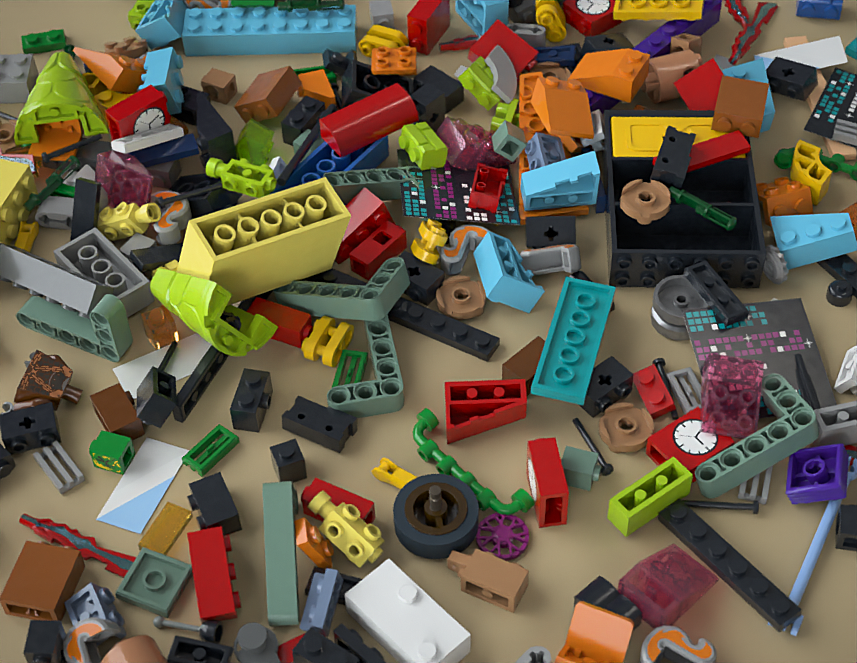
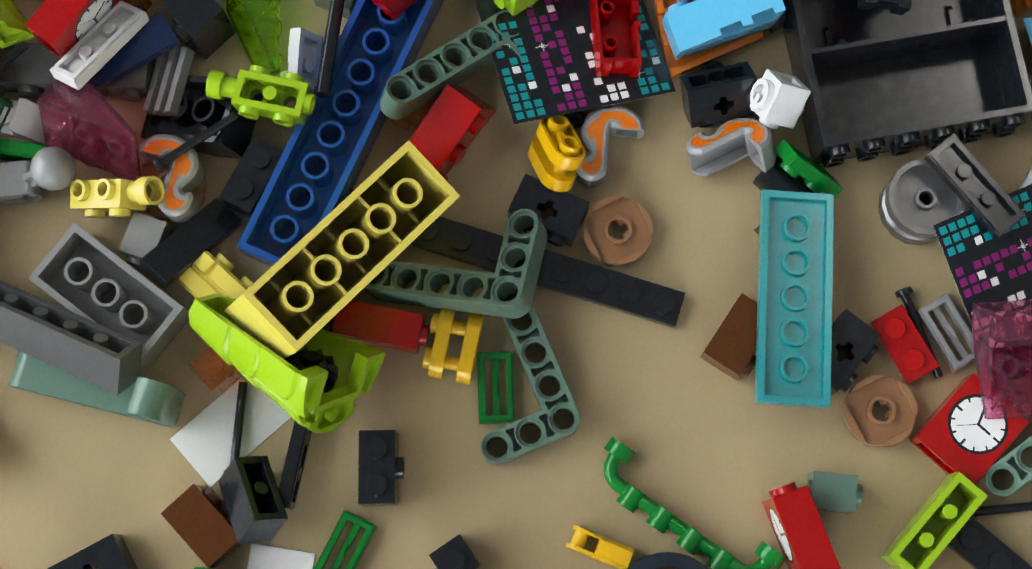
camera: 10 degrees left, 30 degrees up
reddish brown torso [0,350,83,414] -> none
black tile [70,177,102,241] -> none
black piece [281,395,358,453] -> none
red brick [349,220,407,281] -> none
red wedge [445,379,527,445] -> none
medium azure wedge [473,231,545,313] -> none
black piece [573,418,614,476] -> none
medium nougat plate [620,179,671,225] -> none
dark green piece [669,186,737,231] -> none
none -> light grey tile [143,47,195,116]
none -> white brick [749,69,811,129]
none -> green plate [774,139,843,199]

